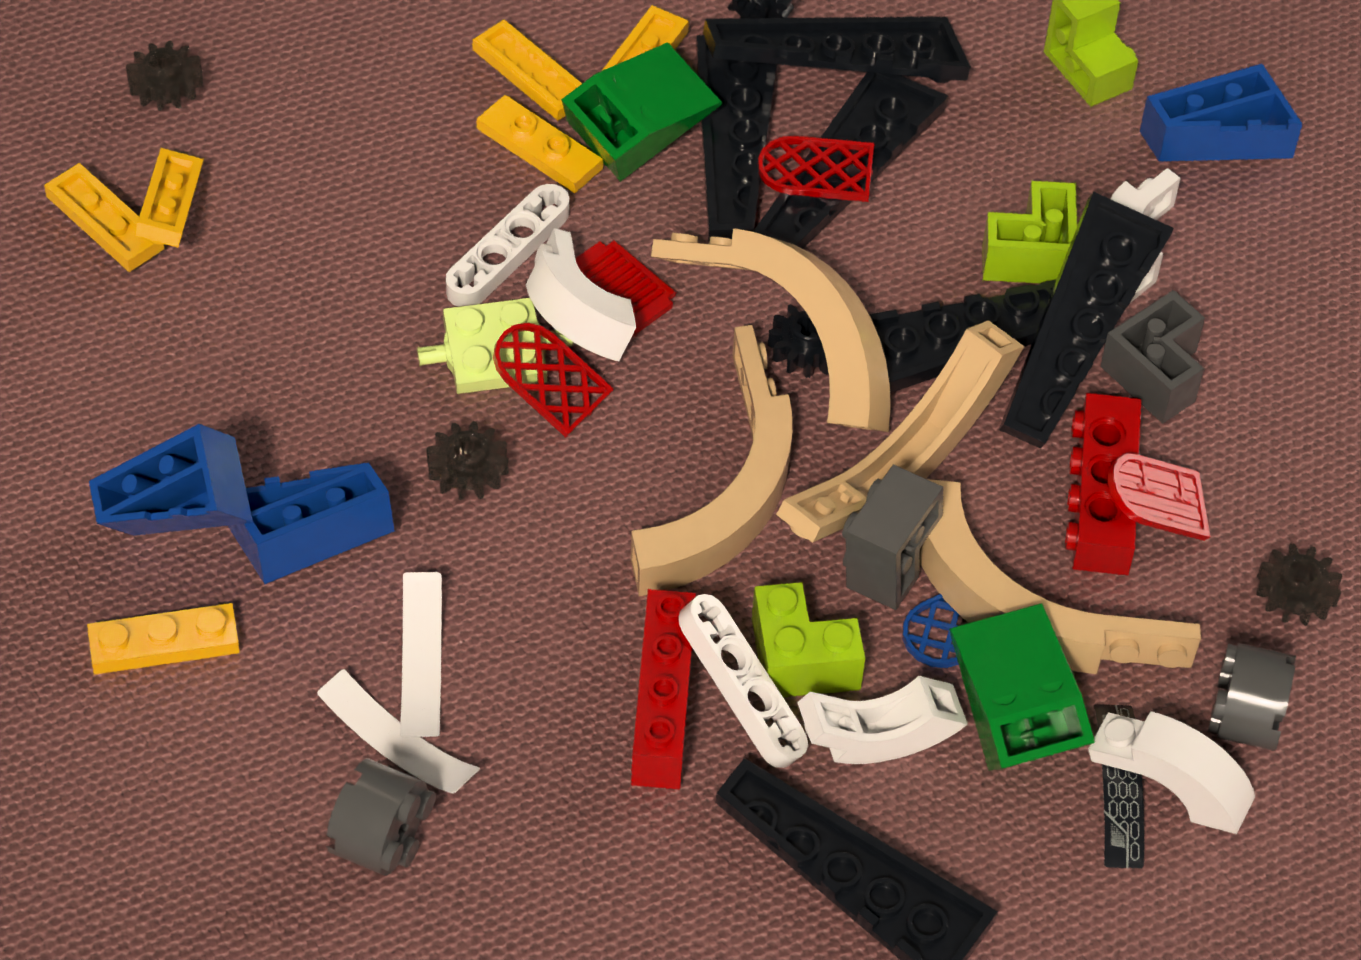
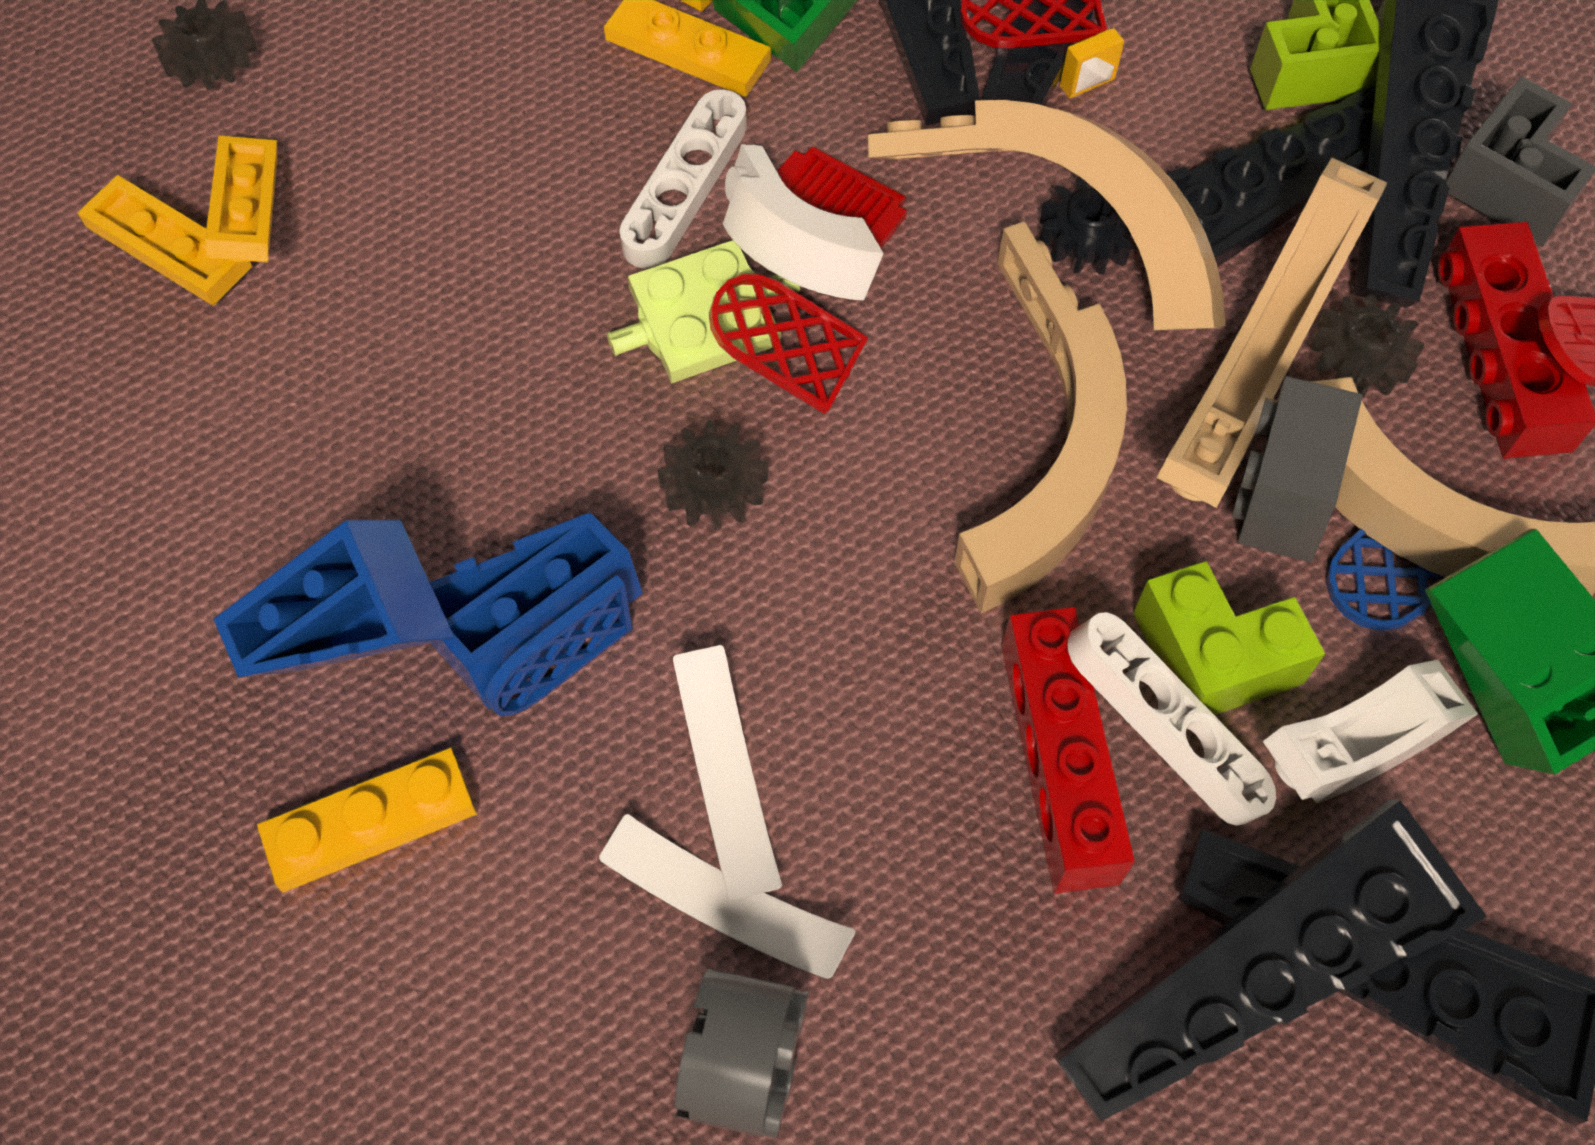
camera: 10 degrees left, 10 degrees up
none -> blue window [485,575,632,716]
none -> black wing [1052,799,1487,1121]
none -> yellow tile [1060,28,1124,99]
none -> clear smoke gear [1310,294,1424,398]

